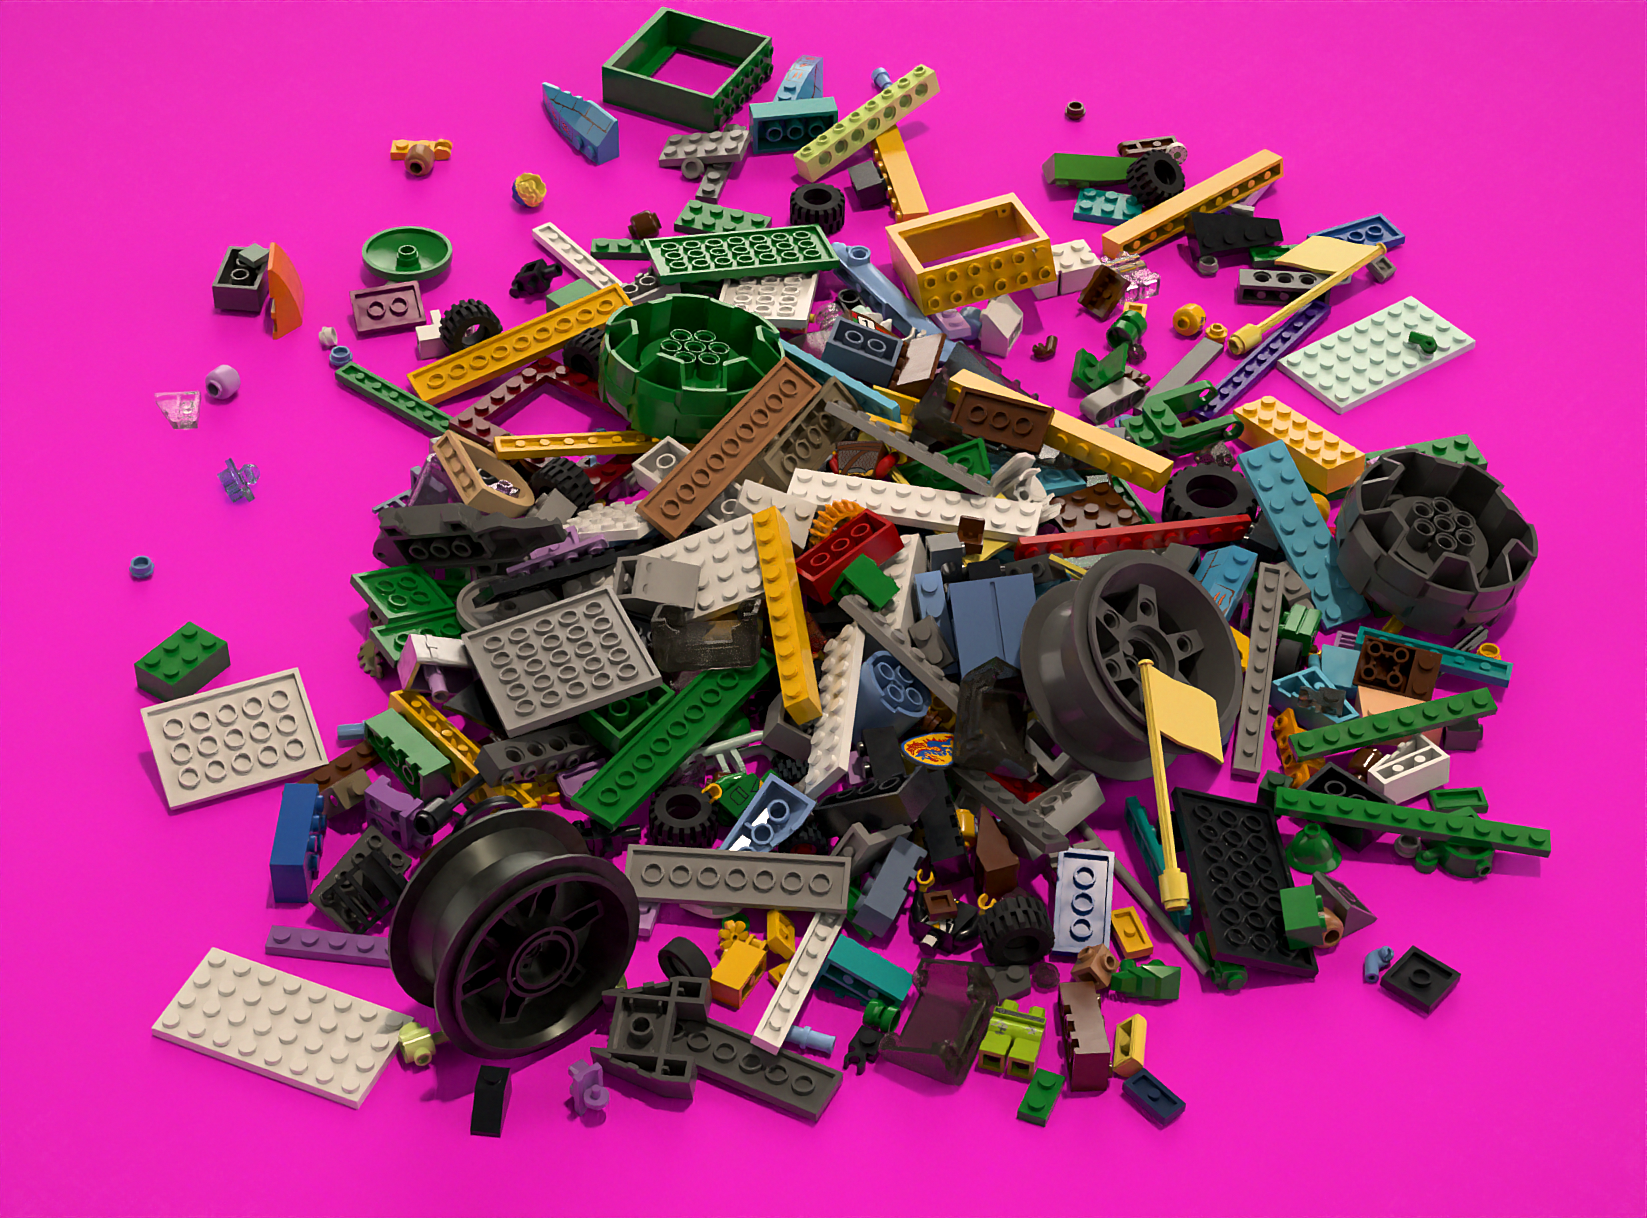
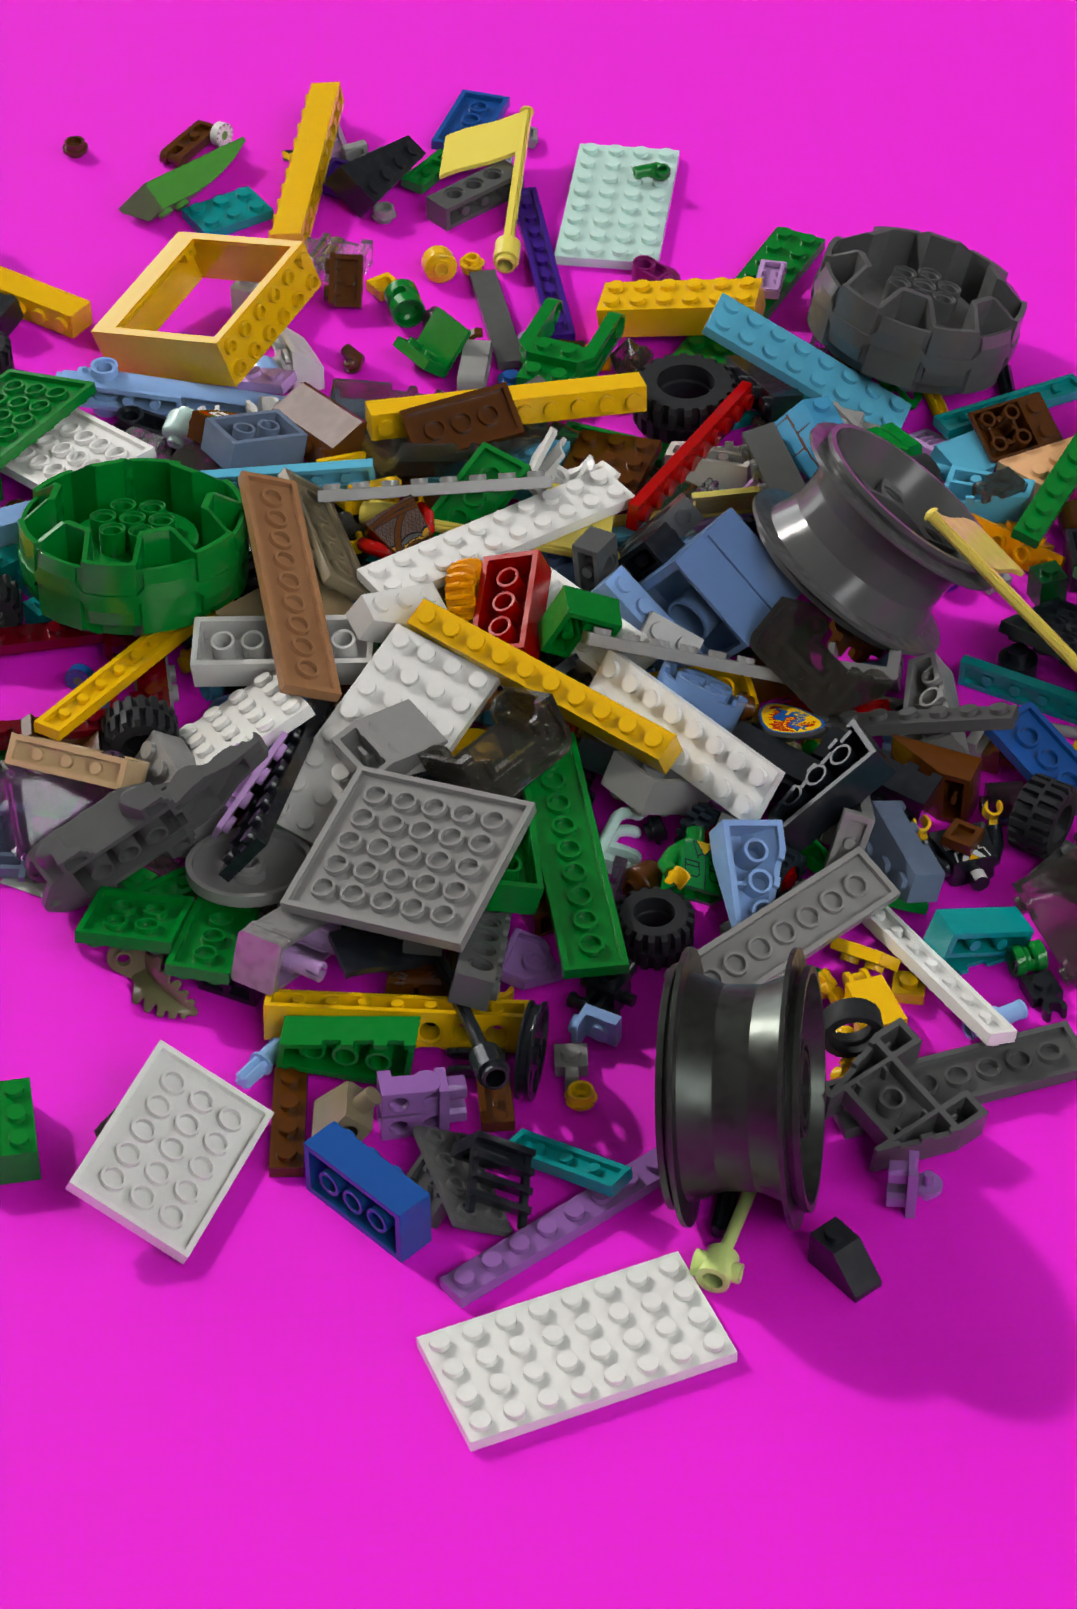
camera: 45 degrees left, 0 degrees up
reddish brown bracket [957,515,985,555] -> none
black tyre [1126,149,1186,208] -> none
yellow plate [1476,643,1501,660] -> none
none -> magenta piece [631,255,681,282]

